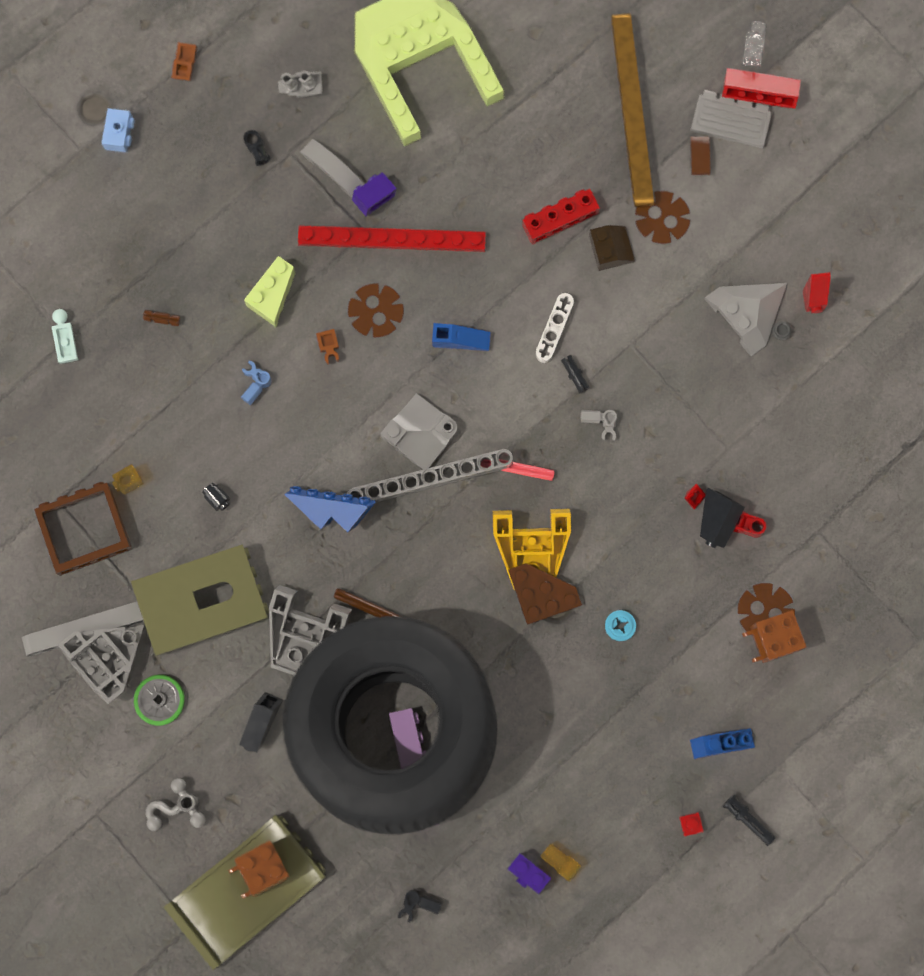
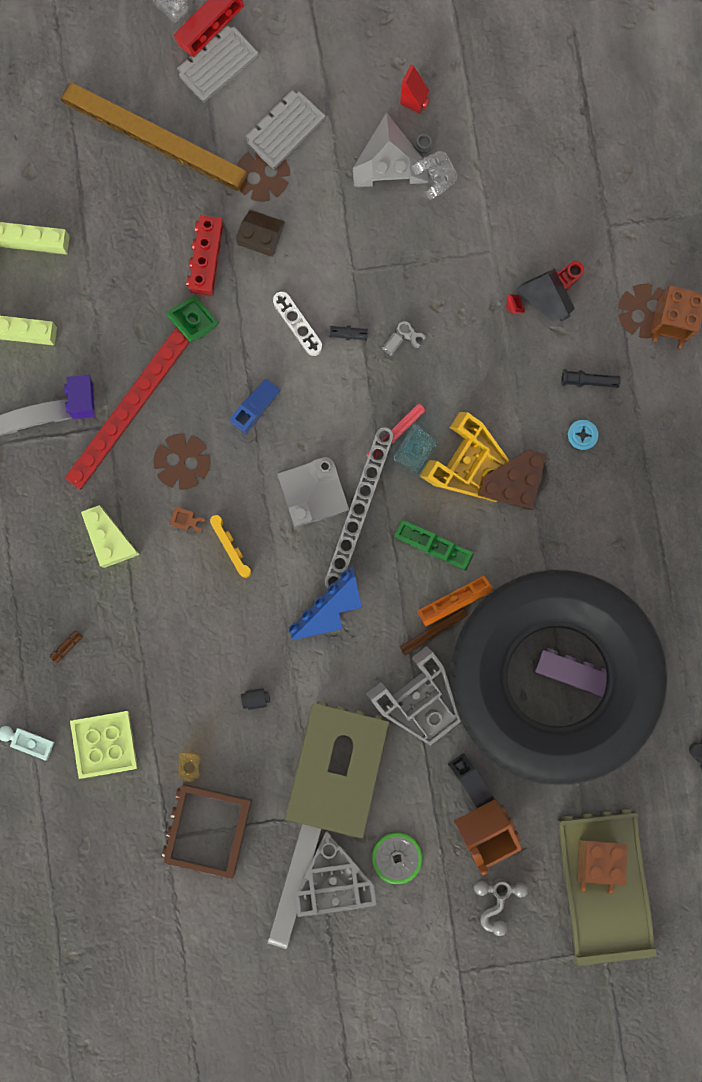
camera: 60 degrees left, 5 degrees up
medium blue bar [241,361,272,405] -> none
reddish brown slope [690,137,710,175] -> none
none -> yellowish green plate [70,711,138,779]
none -> green slope [166,295,219,342]
none -> yellow plate [210,515,251,578]
none -> light grey hinge [245,90,326,170]
none -> clear light blue slope [393,423,438,474]
none -> green slope [394,520,474,571]
none -> clear piece [411,151,458,200]
none -> orange plate [417,576,494,627]
none -> dark orange container [454,799,522,875]
none -> black pin [561,369,621,388]

